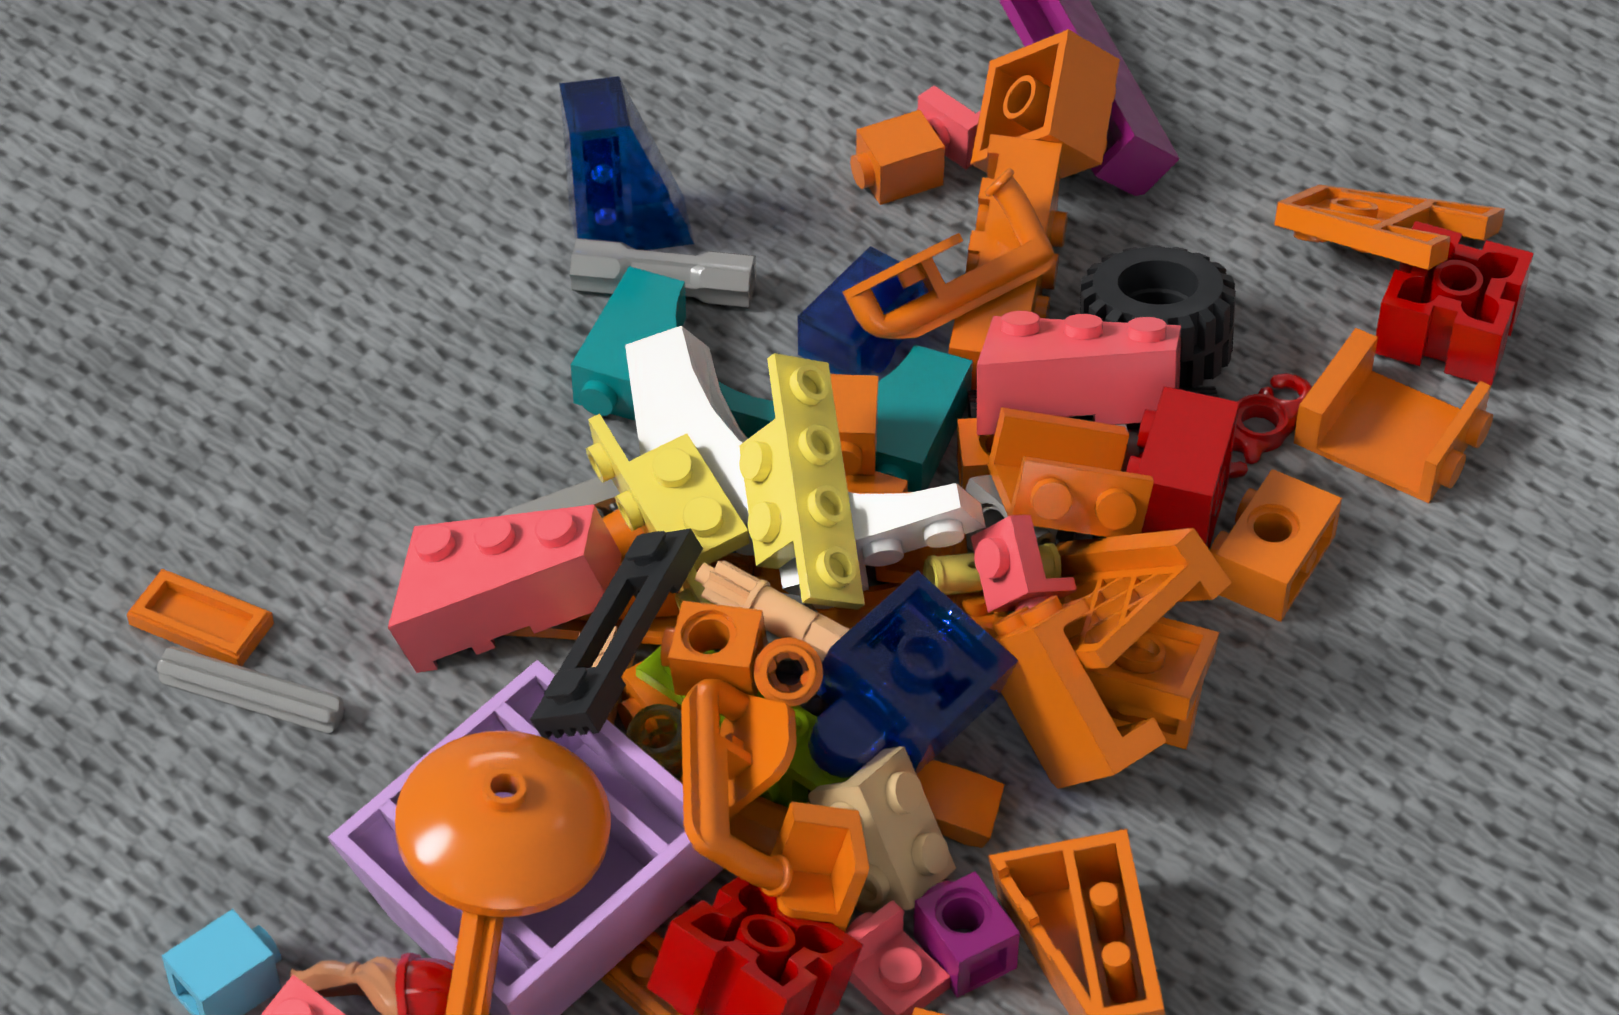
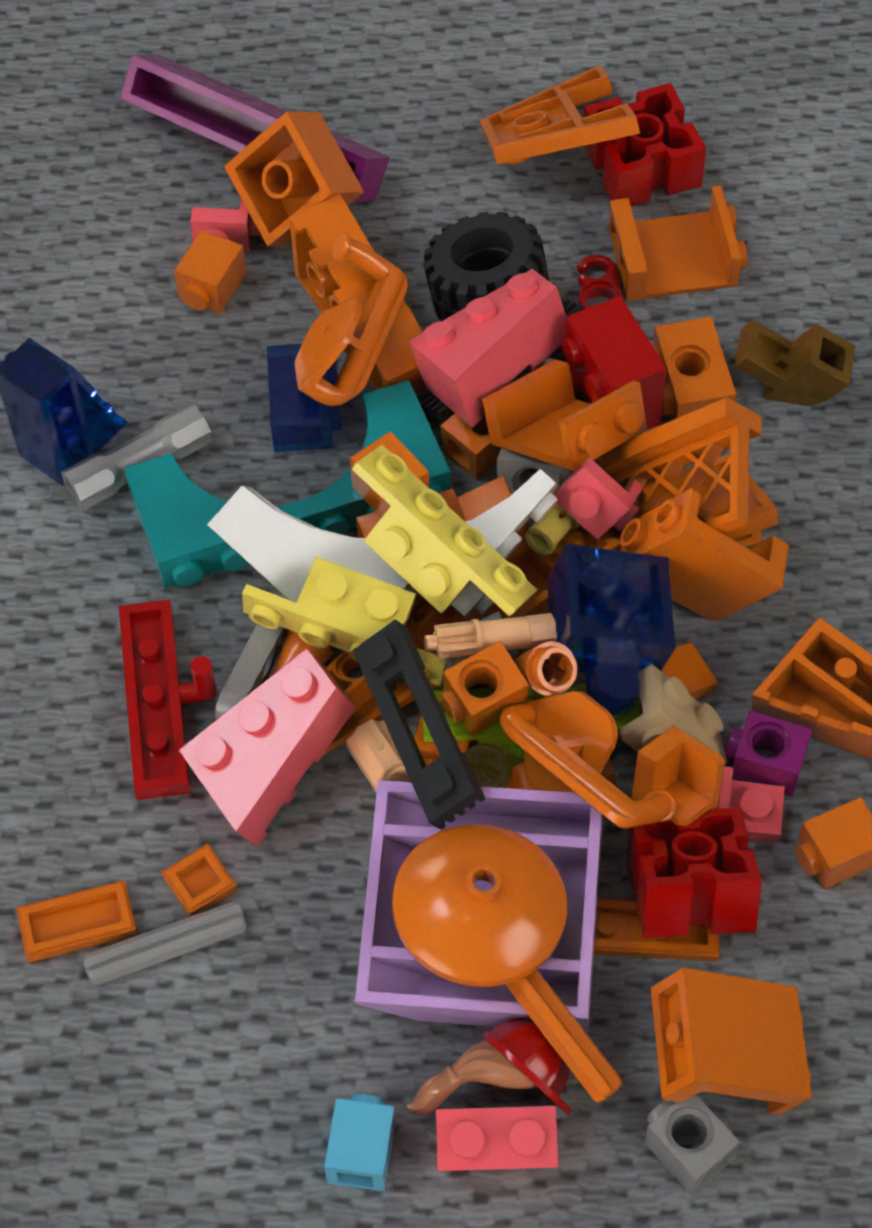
camera: 40 degrees left, 10 degrees up
none -> red plate [118,599,217,800]
none -> orange tile [161,844,238,917]
none -> pearl gold brick [734,320,856,406]

